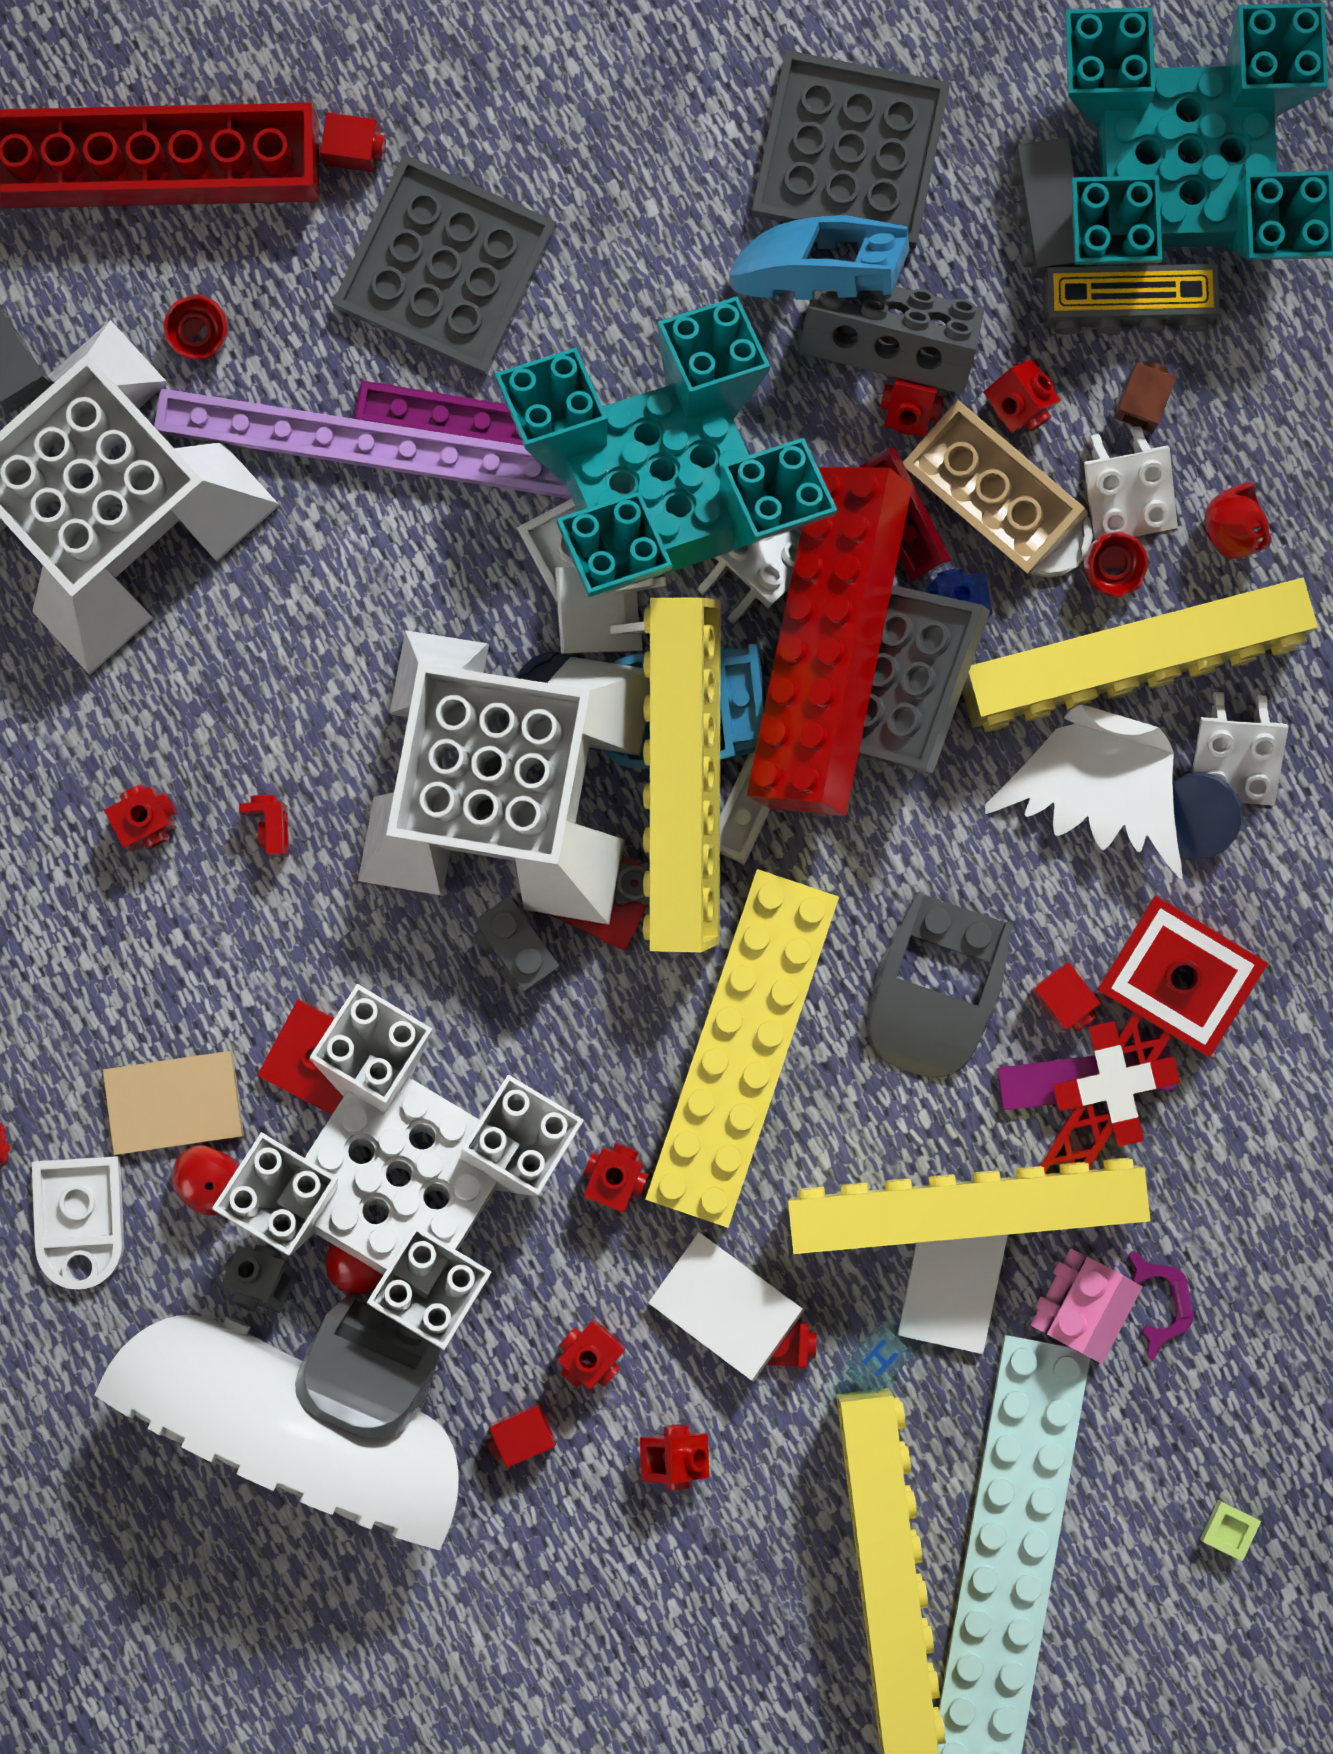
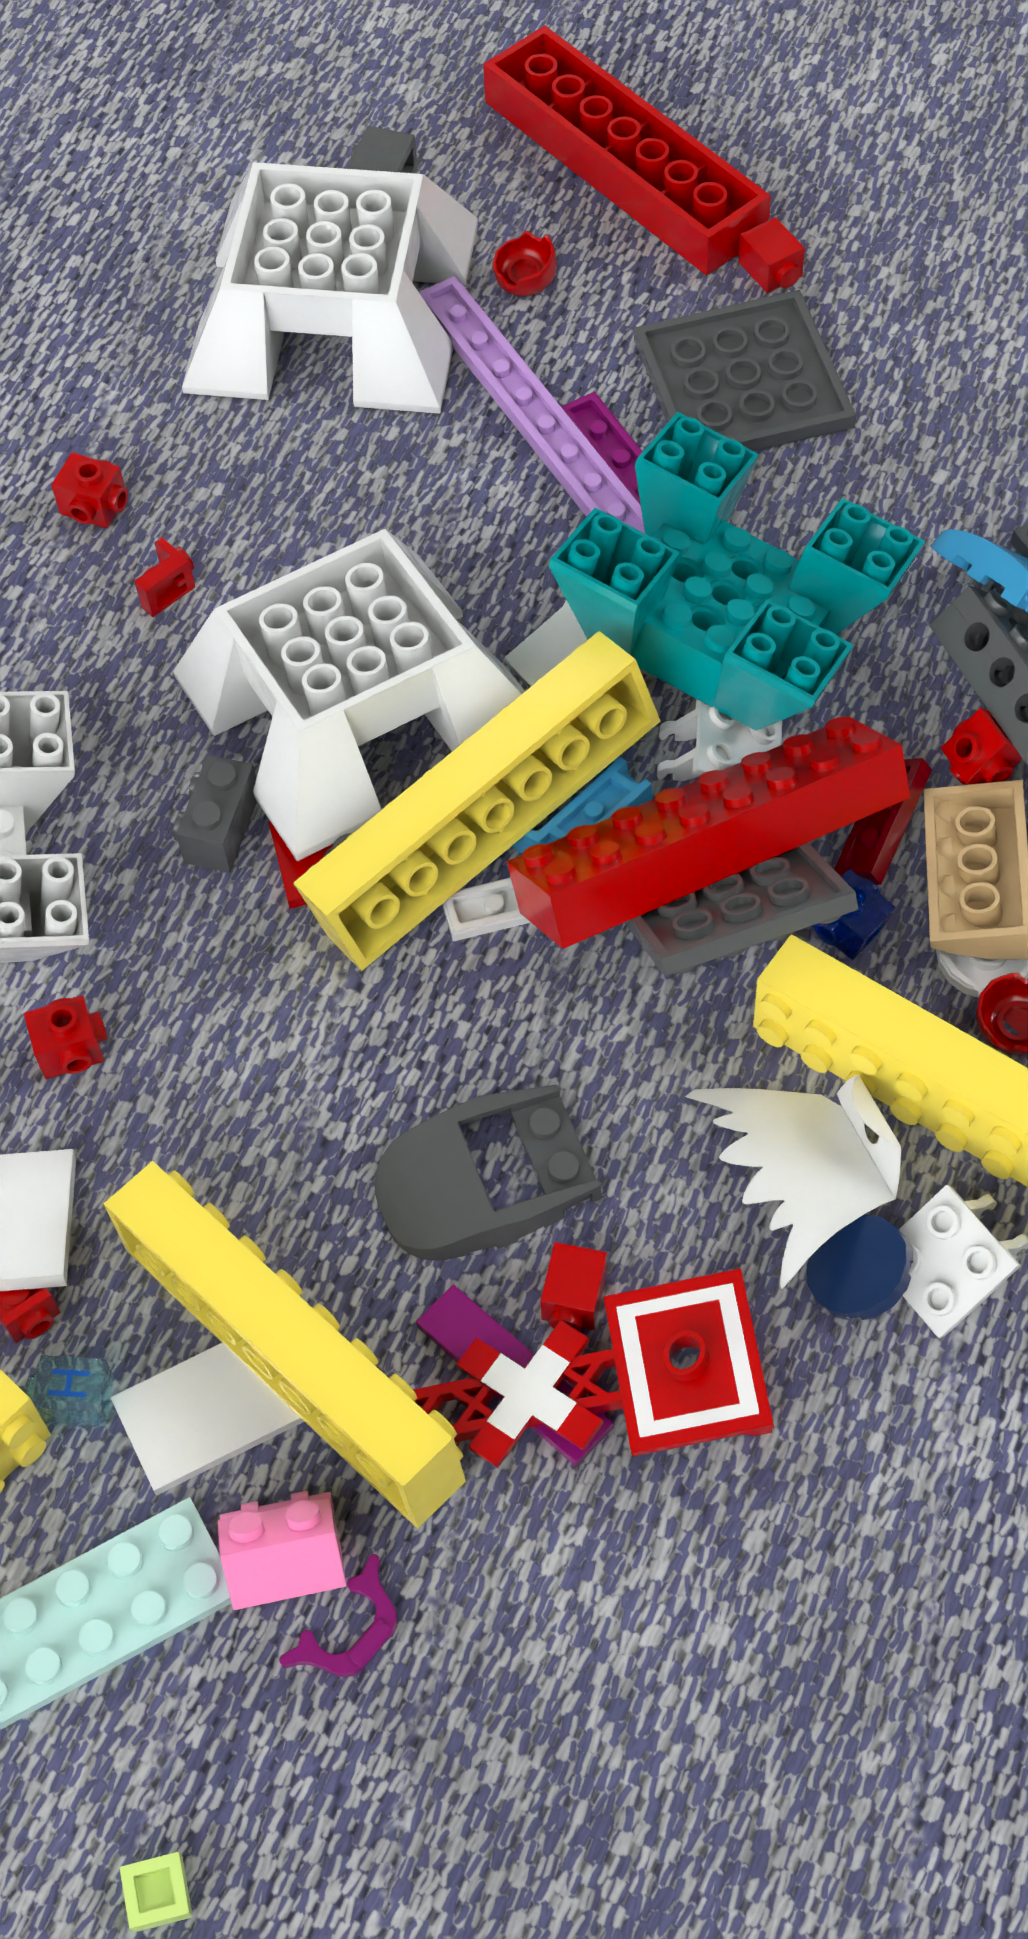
camera: 50 degrees right, 25 degrees down
light yellow brick [645,869,839,1228] -> none

